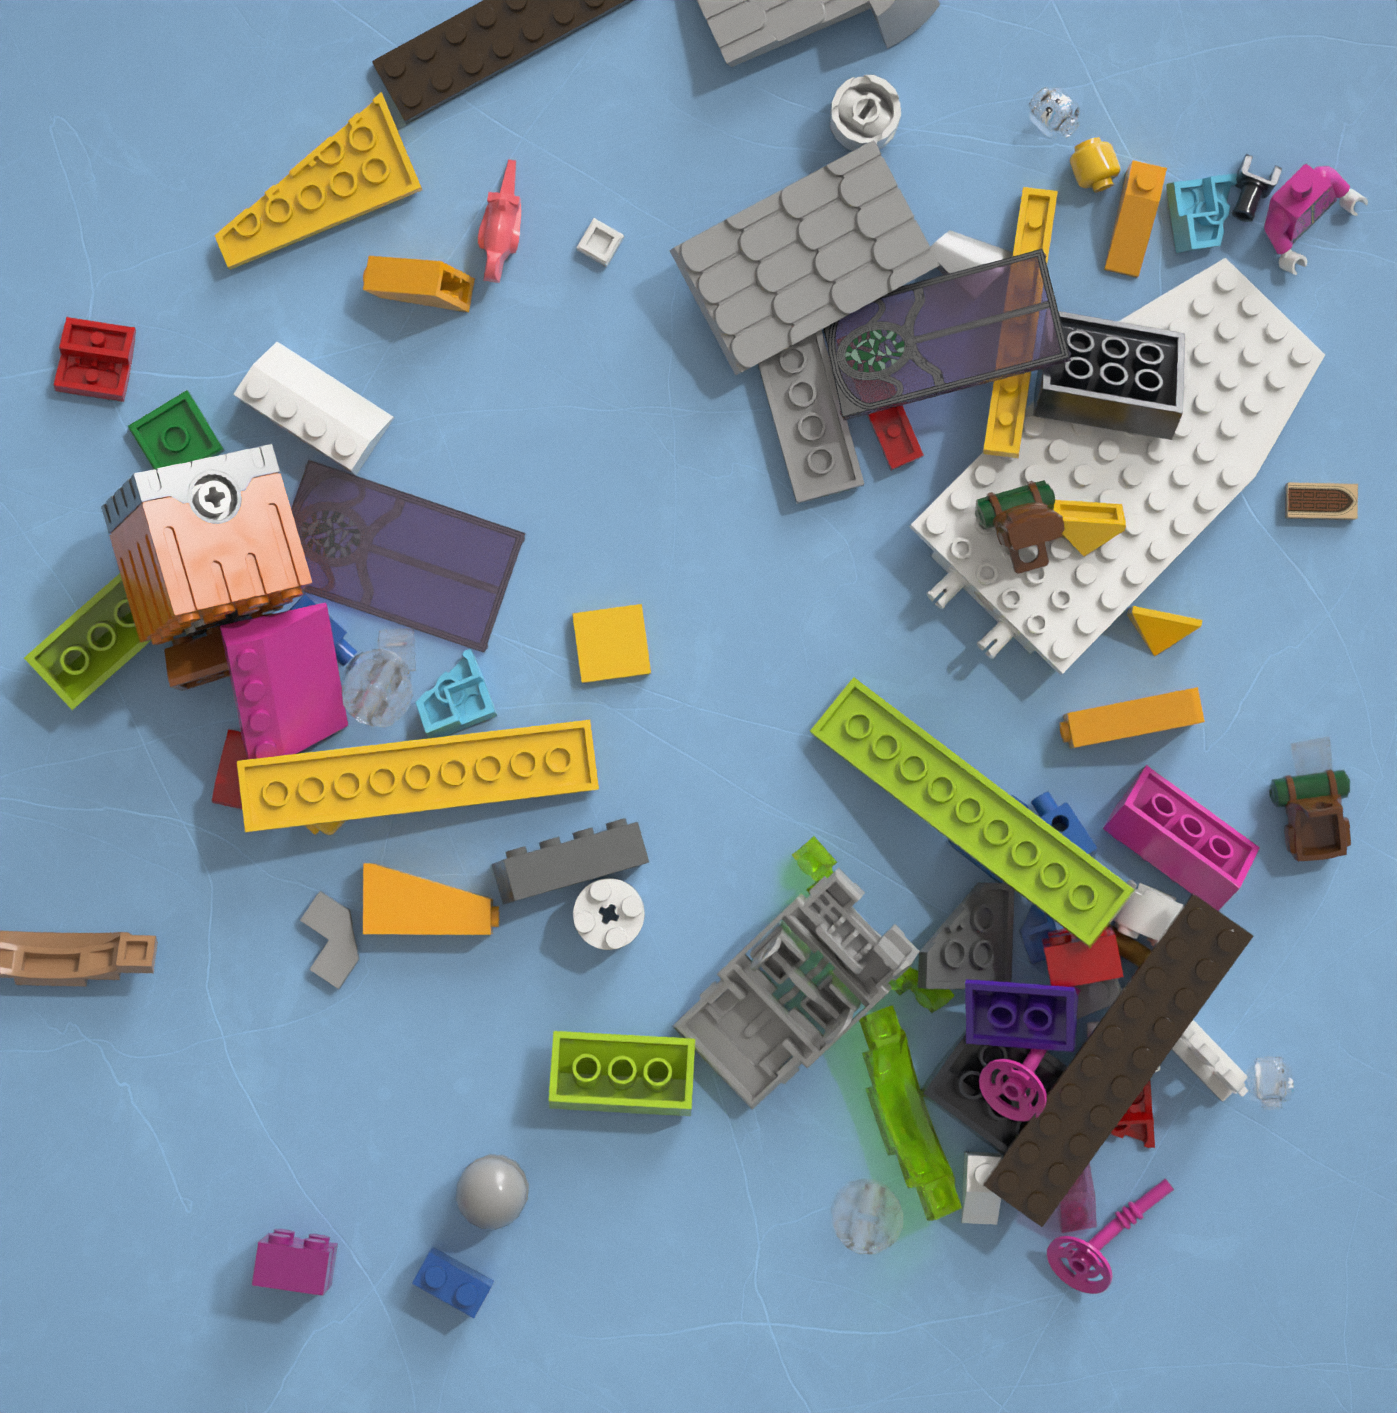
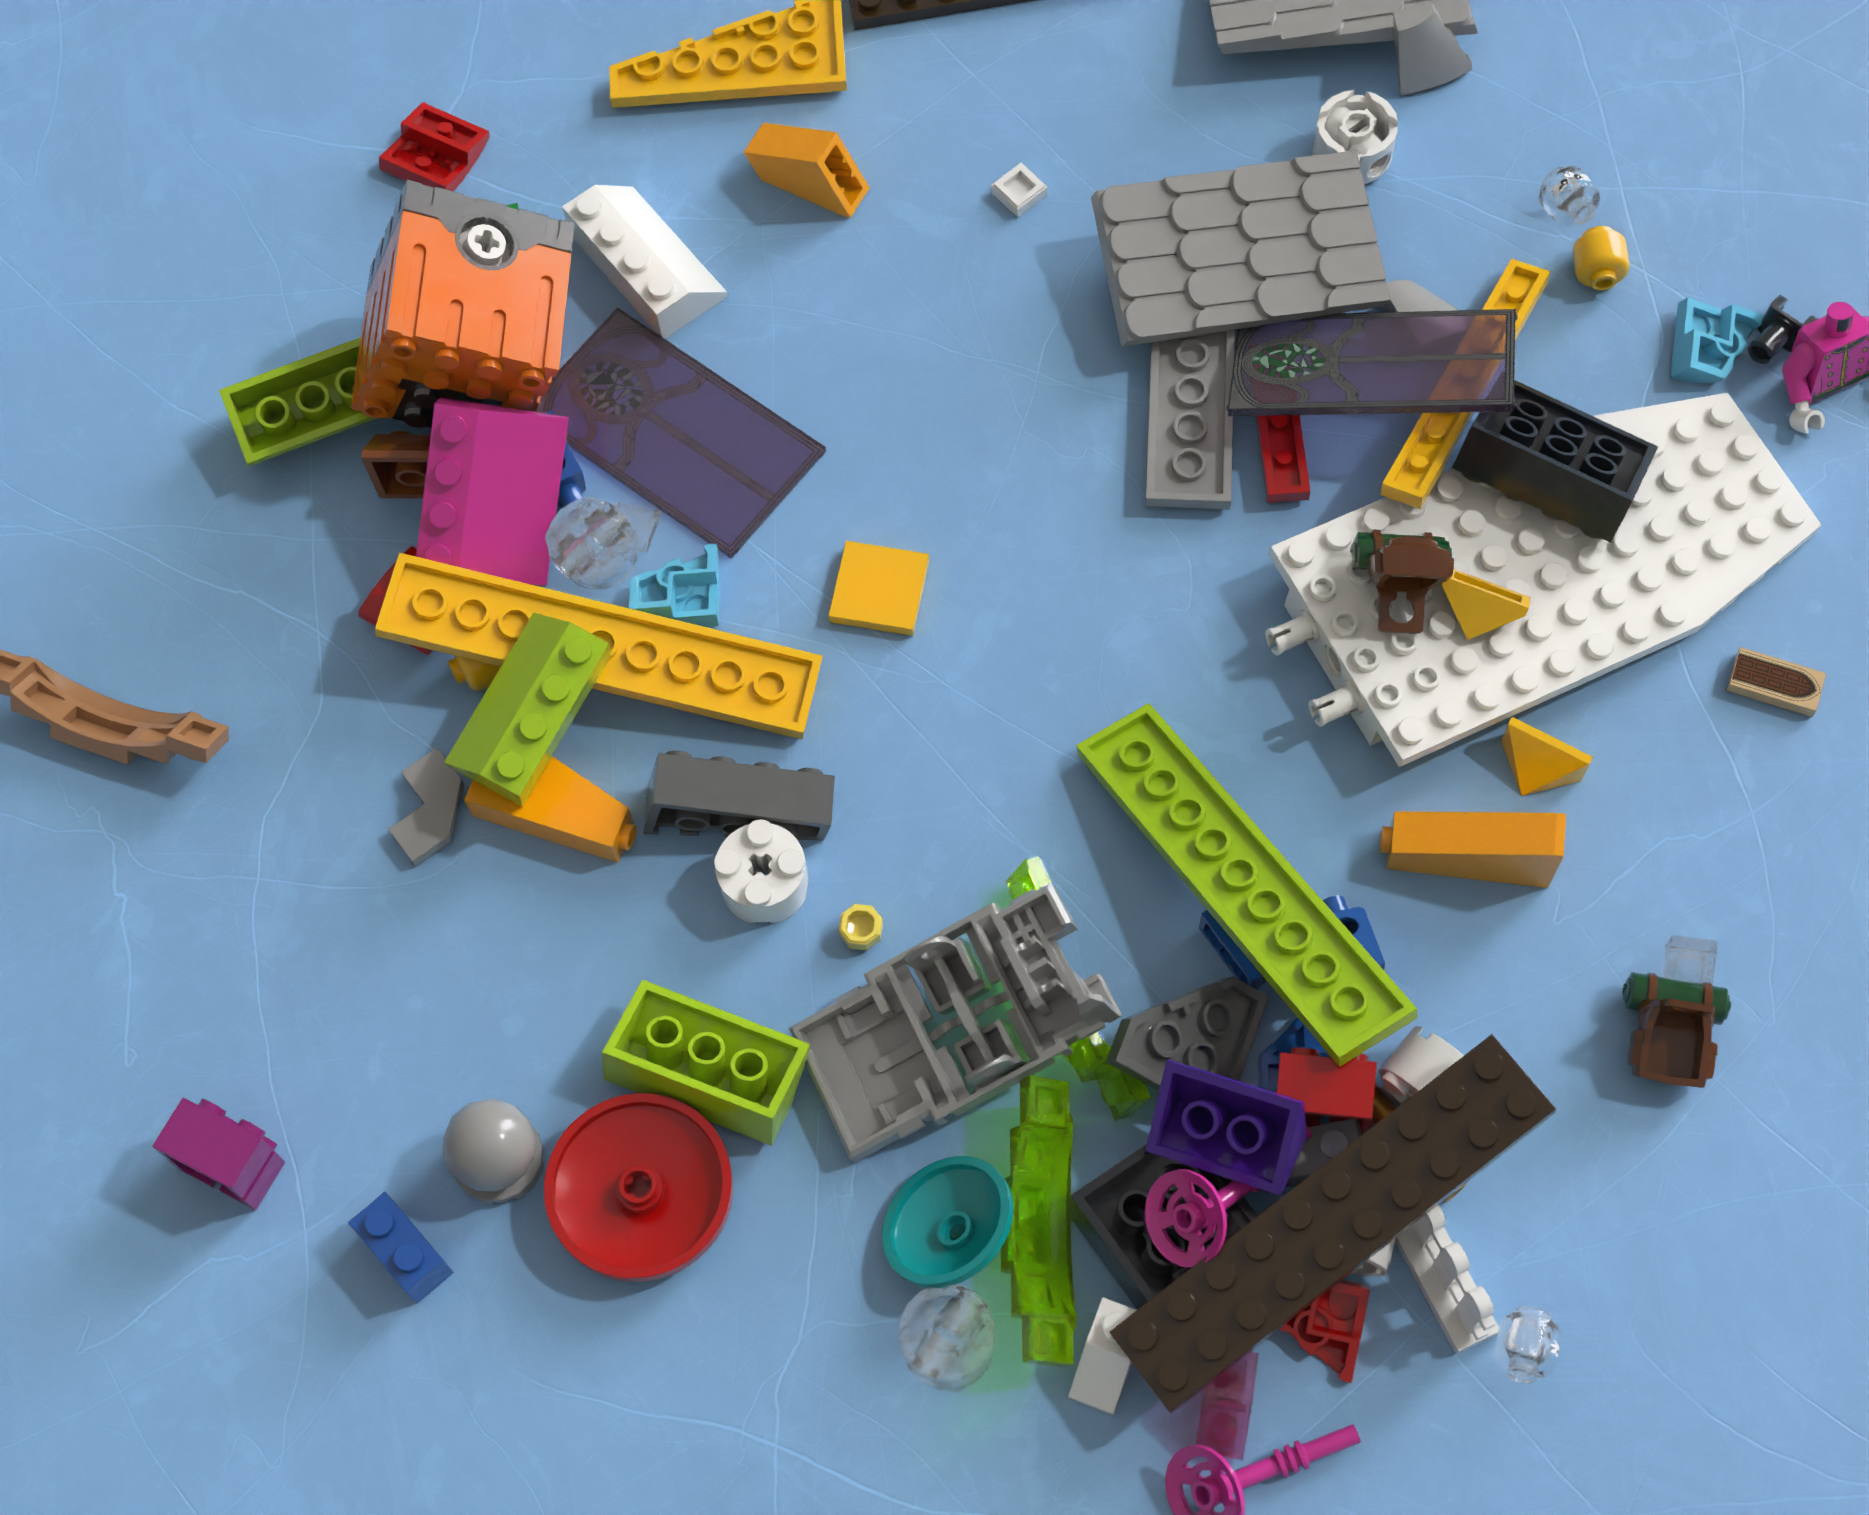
camera: 25 degrees right, 20 degrees down
coral animal [478,159,521,283] -> none
dark pink slope [1103,765,1260,910] -> none
light orange slope [1104,160,1167,278] -> none
none -> lime slope [444,613,610,807]
none -> red dish [544,1093,733,1282]
none -> light yellow tile [839,904,883,951]
none -> teal dish [882,1156,1014,1289]

